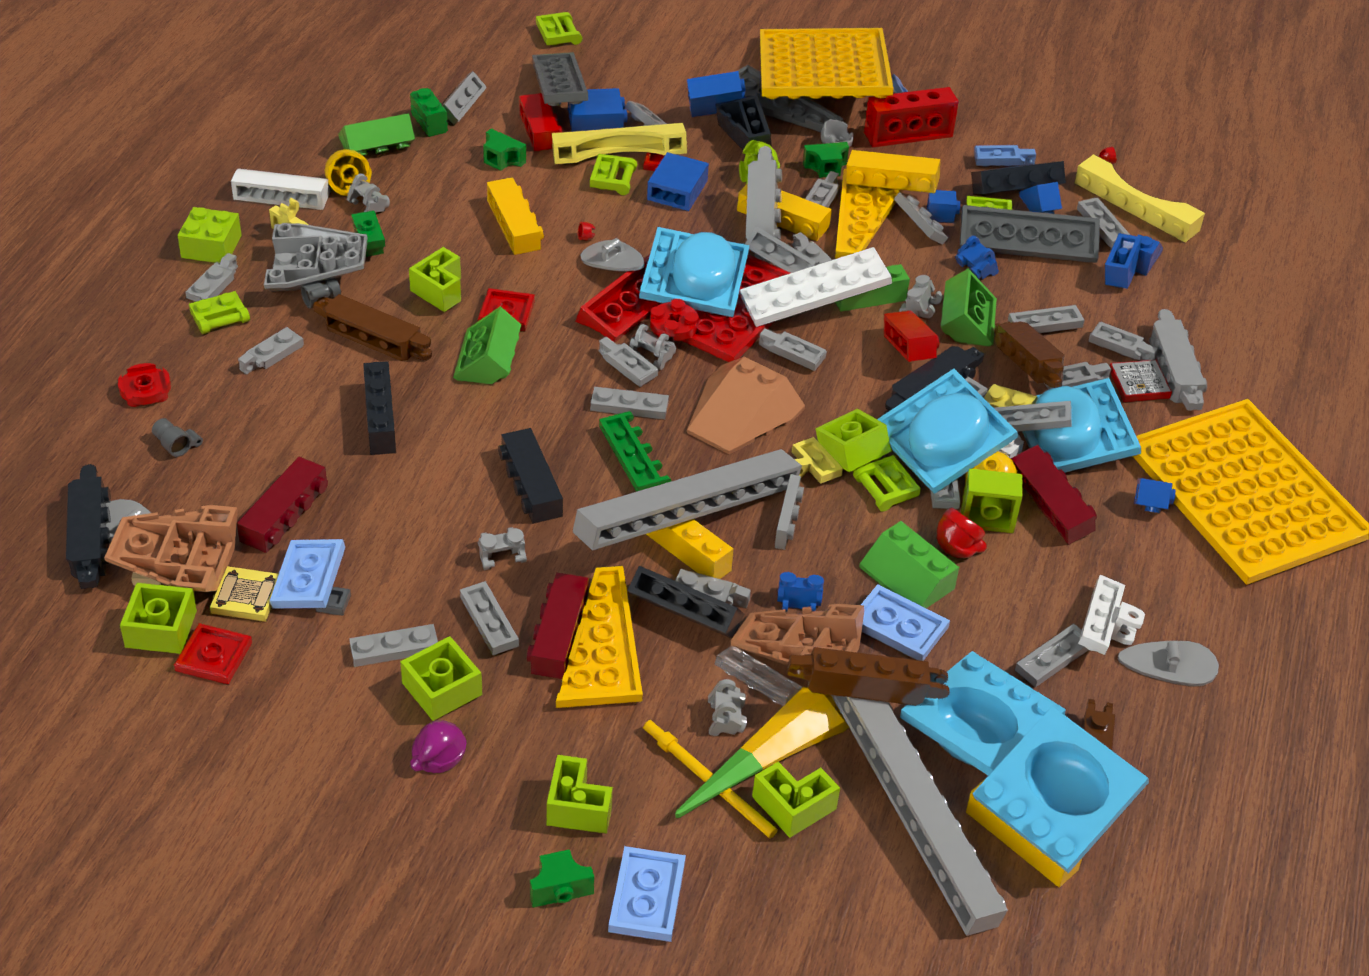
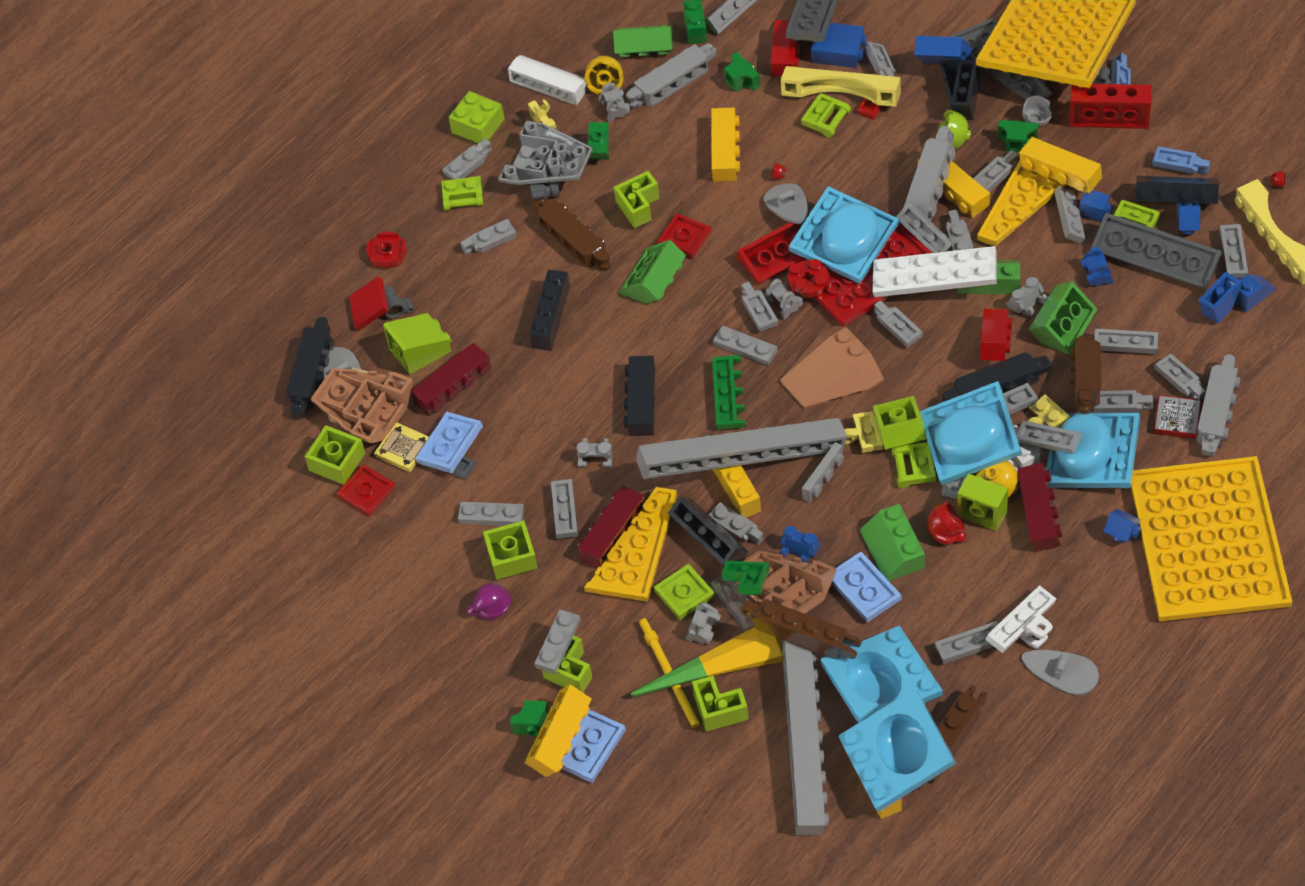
camera: 30 degrees right, 10 degrees up
blue brick [647,152,709,211] -> none
none -> red tile [349,276,388,330]
none -> lime slope [383,313,452,375]
none -> yellow brick [525,684,592,777]
none -> light grey plate [534,610,581,674]
none -> light grey hinge [626,43,717,109]
none -> lime plate [654,564,715,620]
none -> green plate [722,561,770,595]

